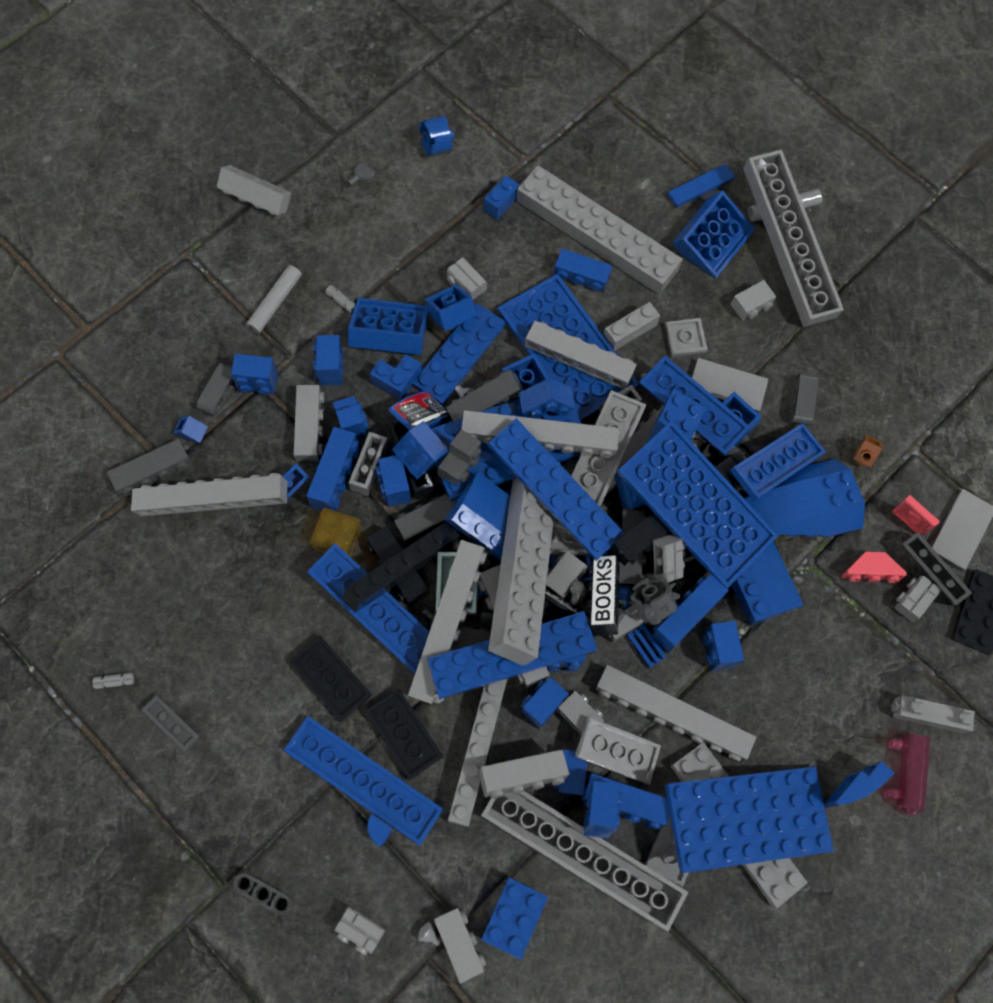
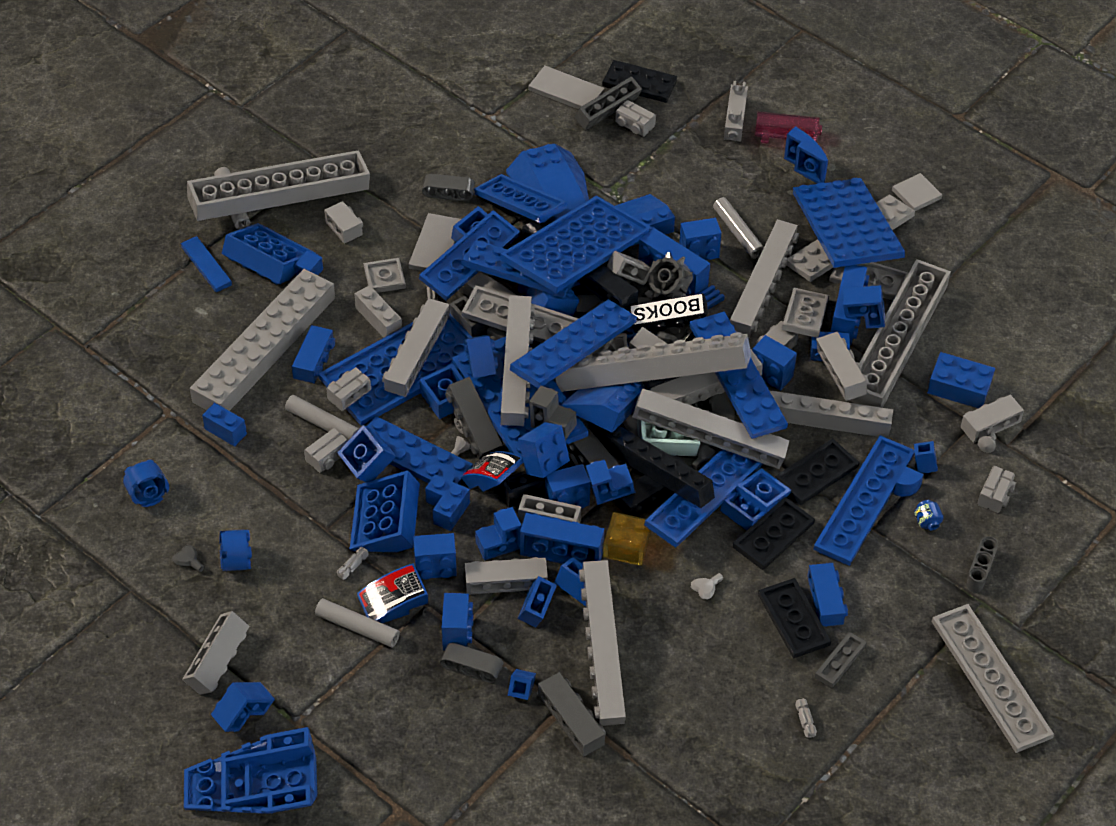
camera: 90 degrees left, 20 degrees down
coral slope [842,552,907,583] -> none
dark orange brick [854,435,883,467] -> none
coral plate [892,495,940,536] -> none
none -> blue wedge [184,727,317,814]
none -> blue brick [211,682,275,732]
none -> blue brick [219,529,252,571]
none -> light grey piece [285,395,359,441]
none -> blue brick [294,251,323,276]
none -> light grey brick [326,367,371,411]
none -> slope [357,563,428,623]
none -> blue brick [517,576,557,628]
none -> blue brick [586,459,635,505]
none -> light grey rock [691,573,723,600]
none -> light grey piece [713,197,764,259]
none -> blue slope [720,468,791,530]
none -> black plate [758,578,831,659]
none -> blue brick [807,563,848,627]
none -> light grey tile [892,173,942,211]
none -> blue brick [914,441,938,473]
none -> blue head [914,500,943,531]
none -> light grey plate [932,604,1054,753]

